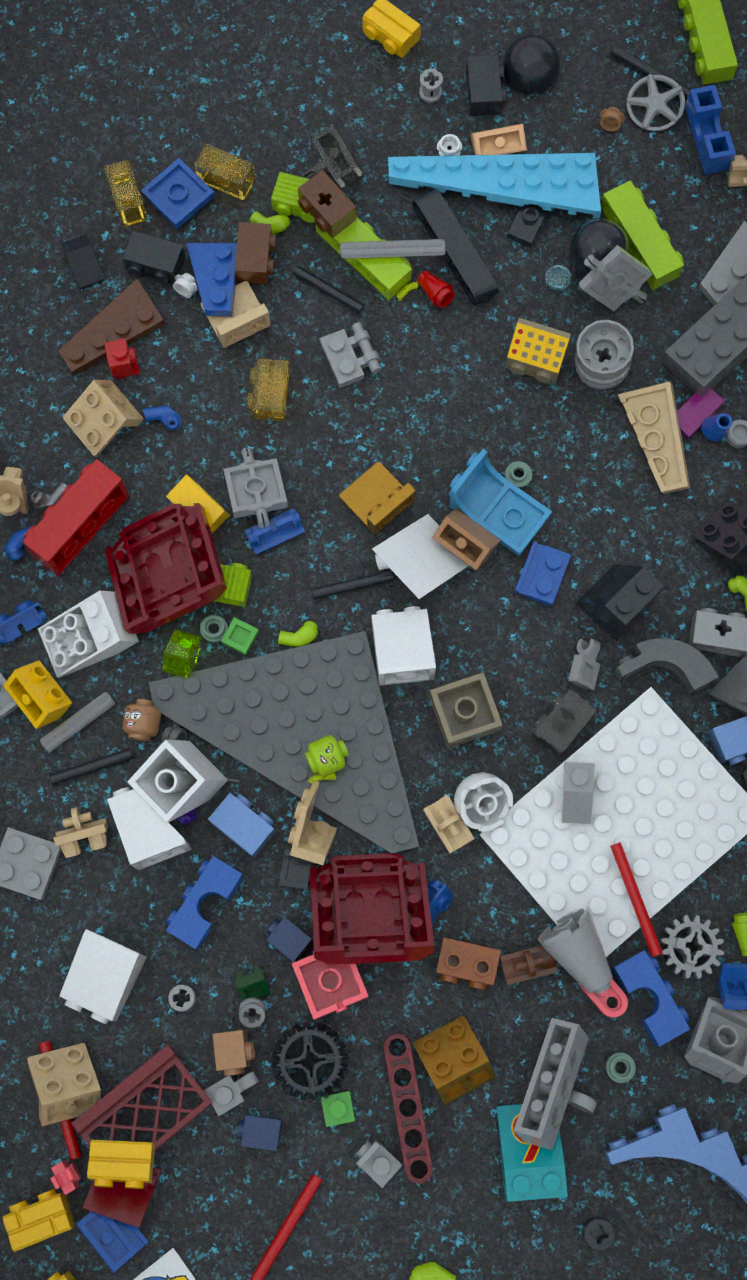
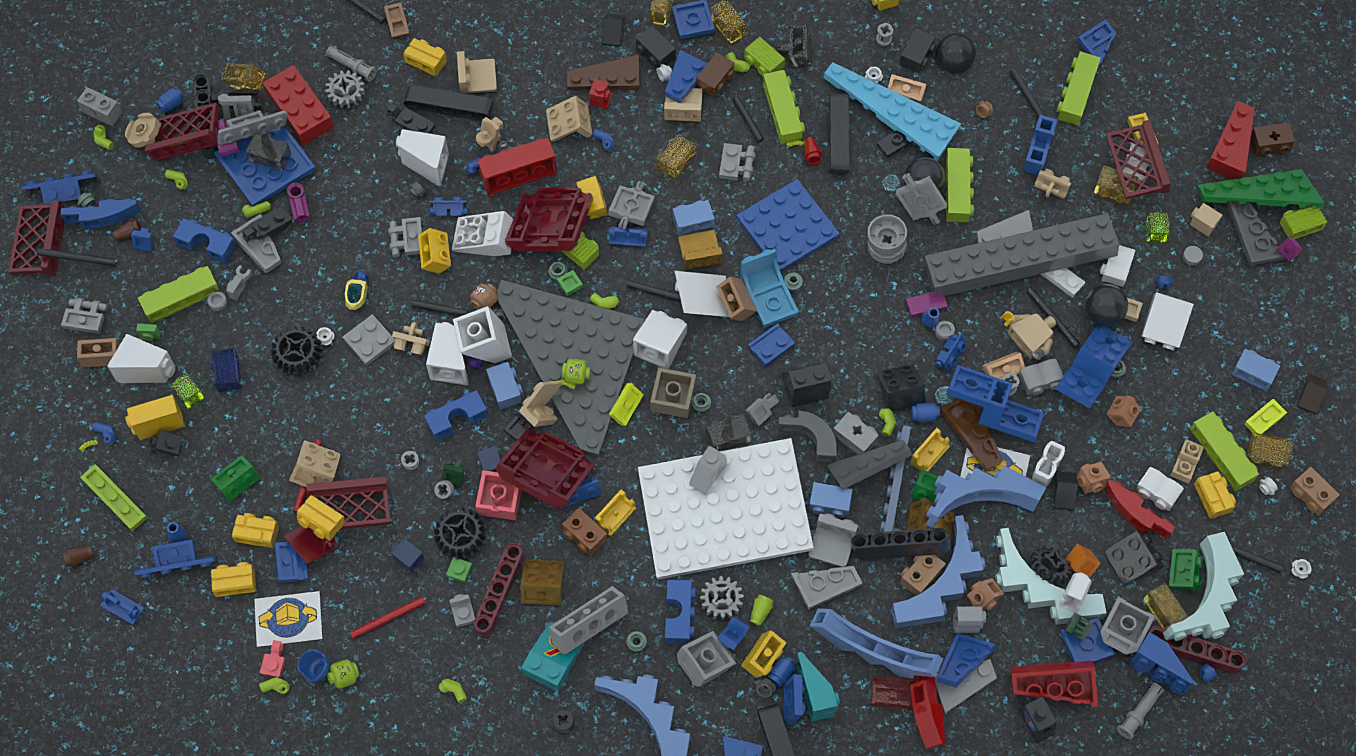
camera: 30 degrees right, 10 degrees down
light grey axle [40,692,115,752] -> none
coral plate [50,1160,81,1195] -> none
white slope [60,929,147,1024] -> none
clear neon green brick [162,629,201,678] -> none
light grey plate [204,1071,259,1116] -> none
medium nougat brick [213,1030,255,1076] -> none
reddish brown brick [298,170,357,238] -> none
light grey axle [340,239,446,258] -> none
tan hips [423,795,474,854] -> none
white cylinder [454,772,513,832] -> none
reddish brown hips [499,946,558,985] -> none
slope [505,318,571,384] -> none
light grey cone [538,909,613,994] -> none
light grey tile [568,1090,597,1114] -> none
coral plate [578,979,628,1017] -> none
red bar [610,842,663,957] -> none
tan wing [618,382,690,494] -> none
light grey wheel [627,74,685,131] -> none
none -> yellow hinge [595,490,636,537]
none -> neon yellow plate [609,383,644,426]
none -> medium blue brick [673,200,714,236]
none -> sand green plate [692,393,711,412]
none -> blue plate [736,179,840,272]

